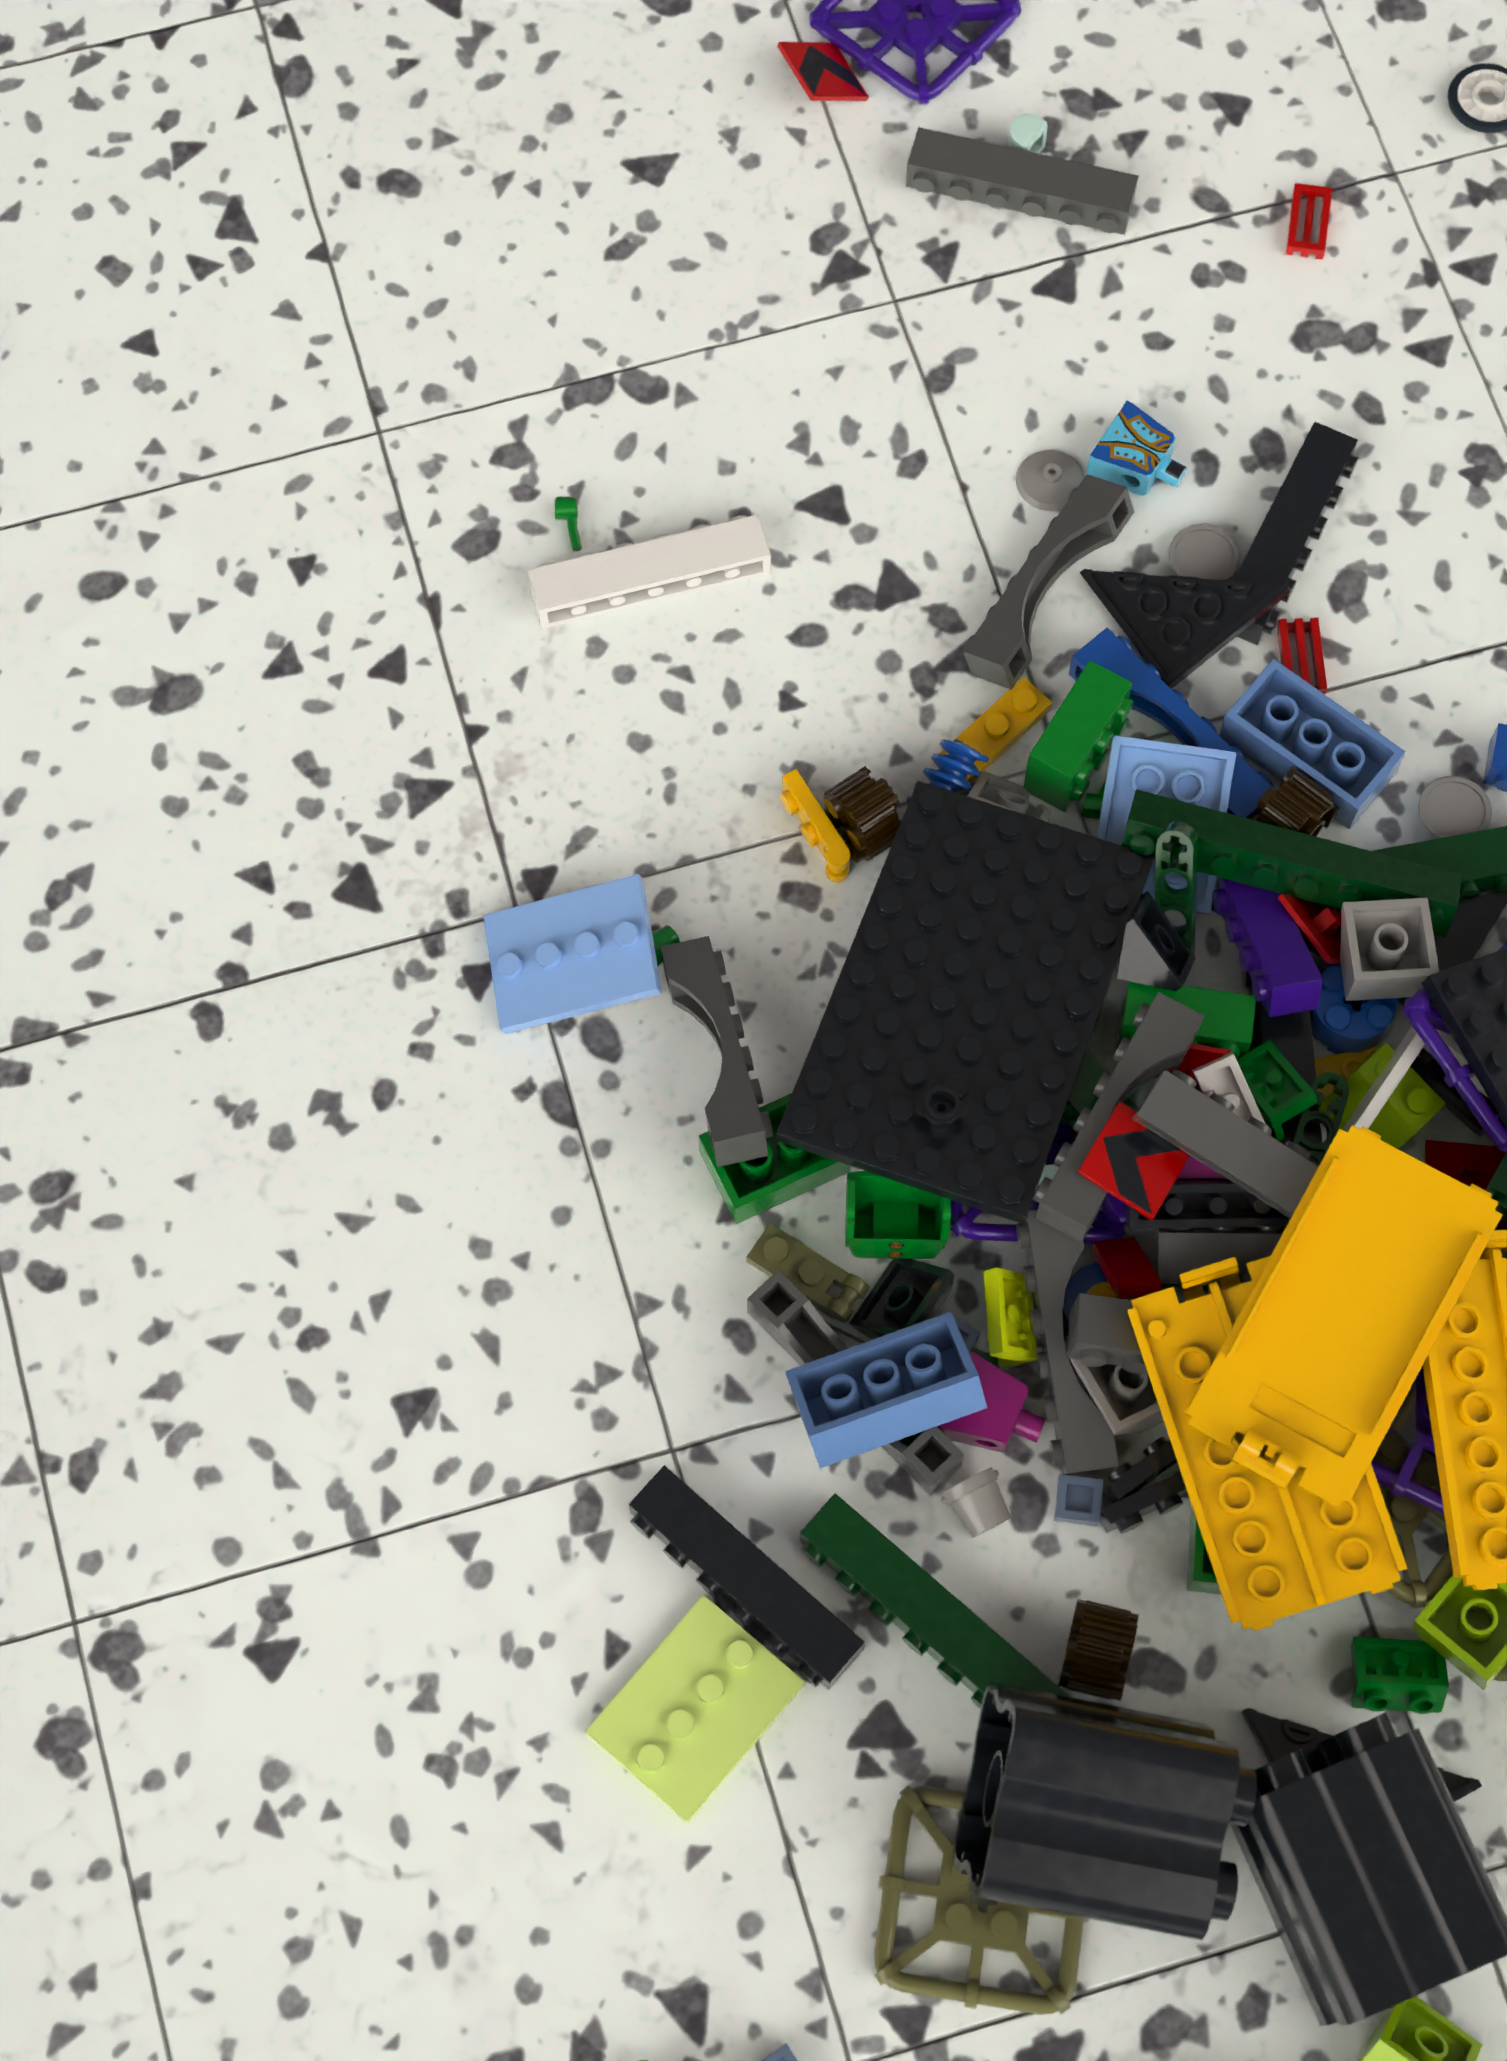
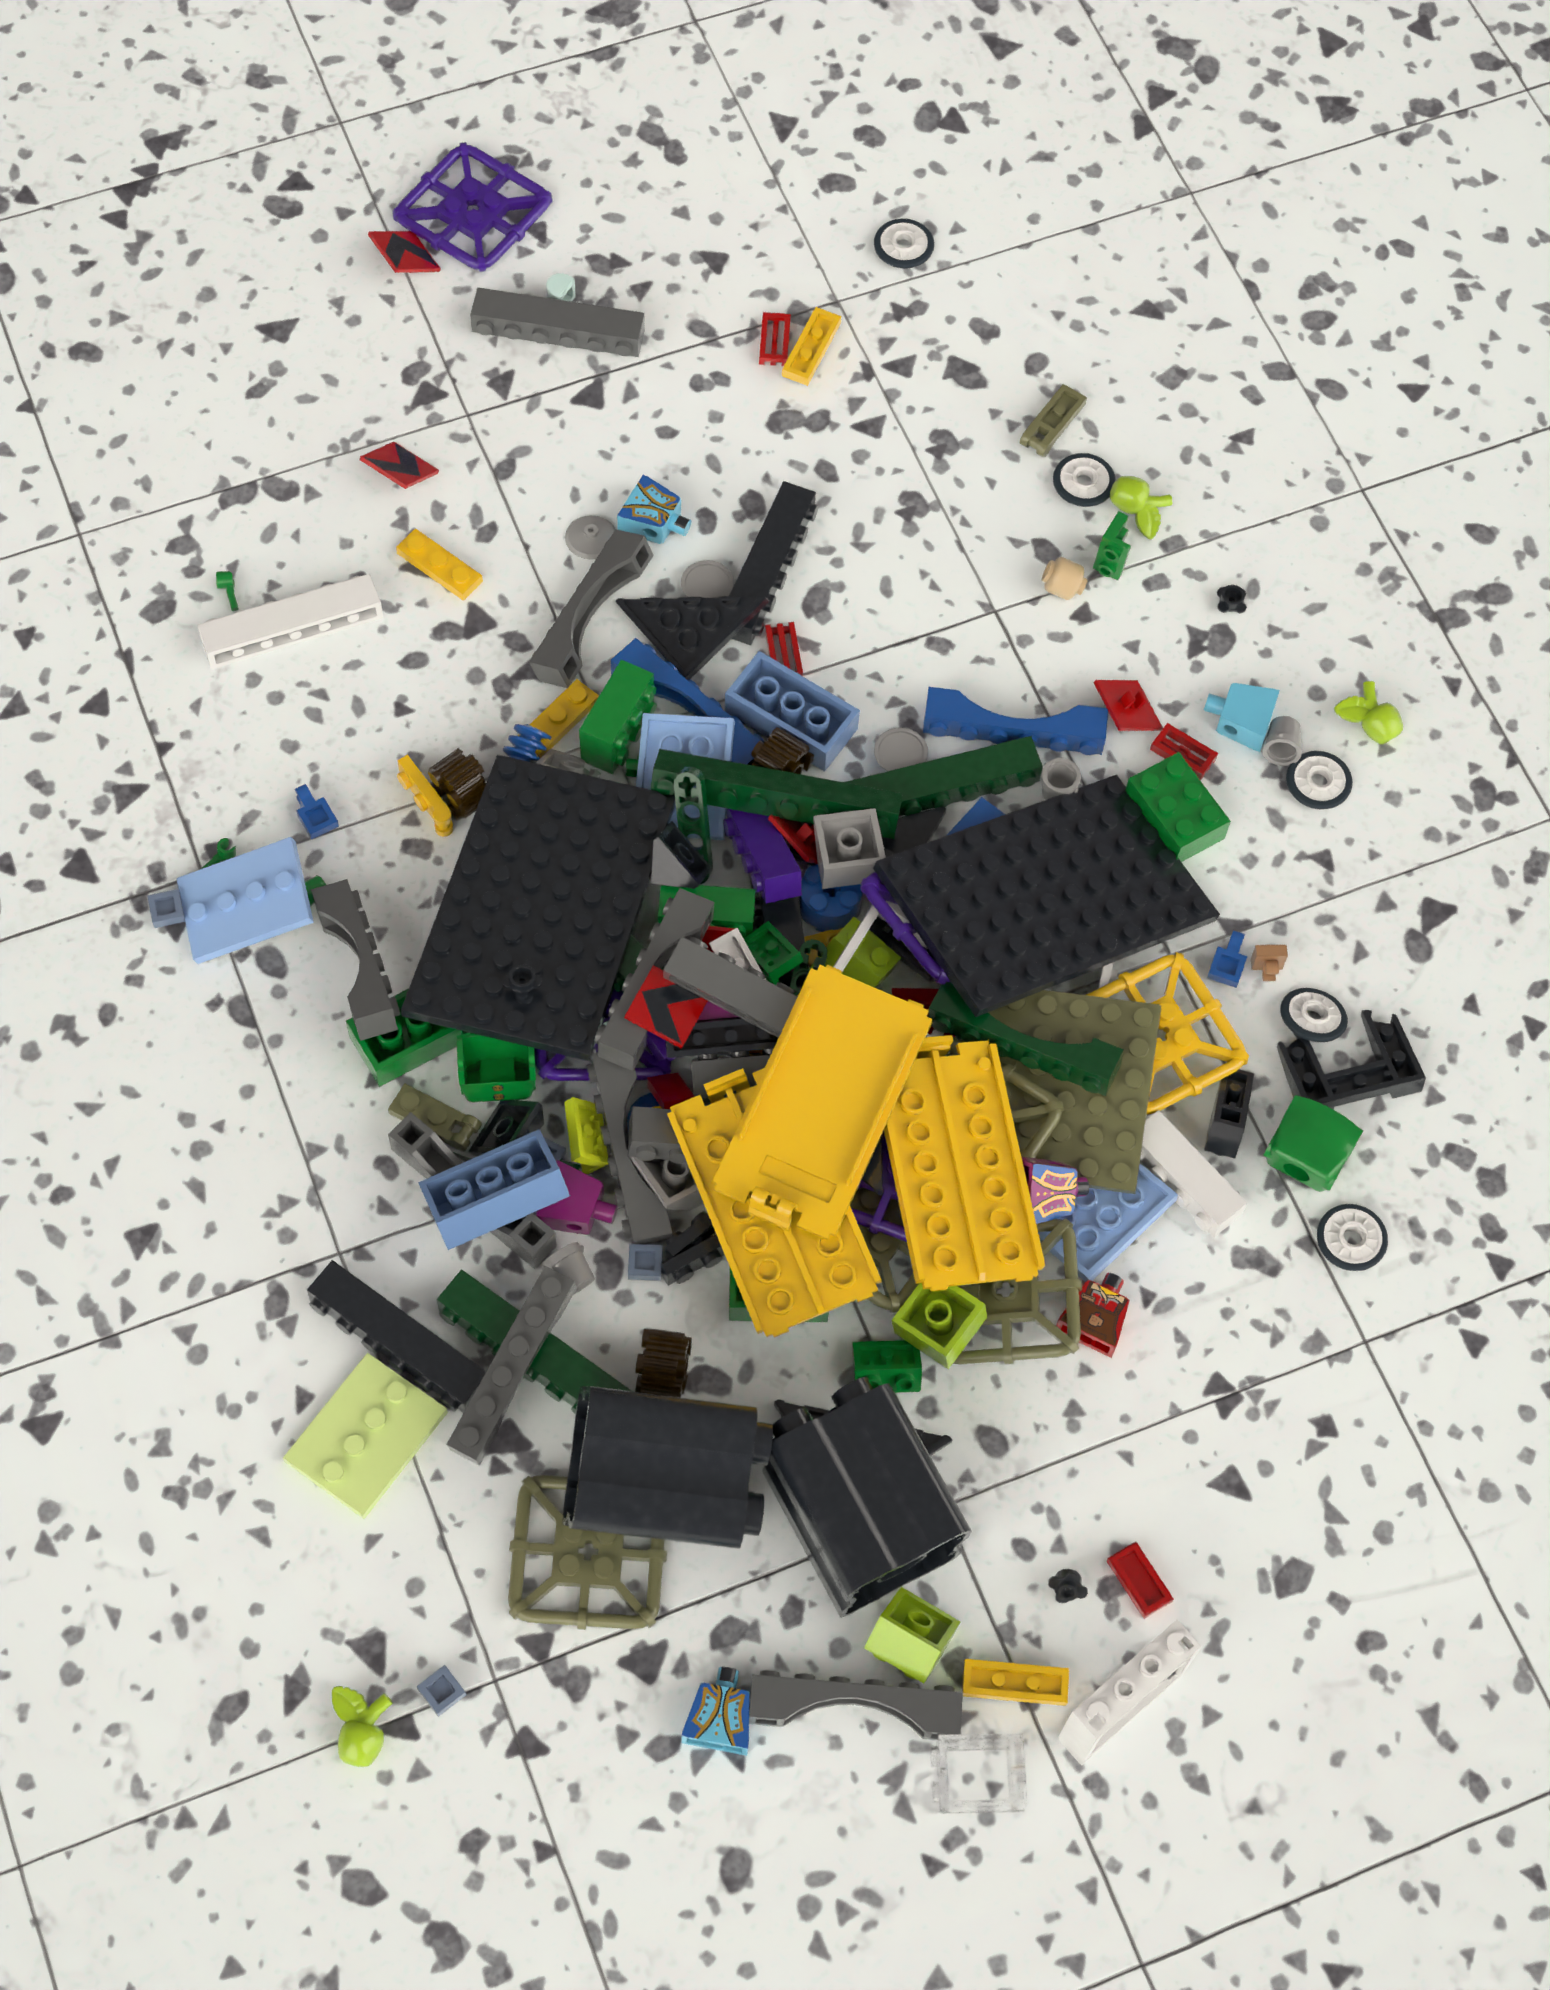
camera: 10 degrees left, 5 degrees down
none -> sand blue plate [147,889,185,928]
none -> green hand [201,838,236,869]
none -> blue plate [294,784,339,840]
none -> red piece [359,442,439,489]
none -> yellow plate [396,528,483,601]
none -> dark grey arch [446,1266,577,1466]
none -> yellow plate [782,307,842,386]

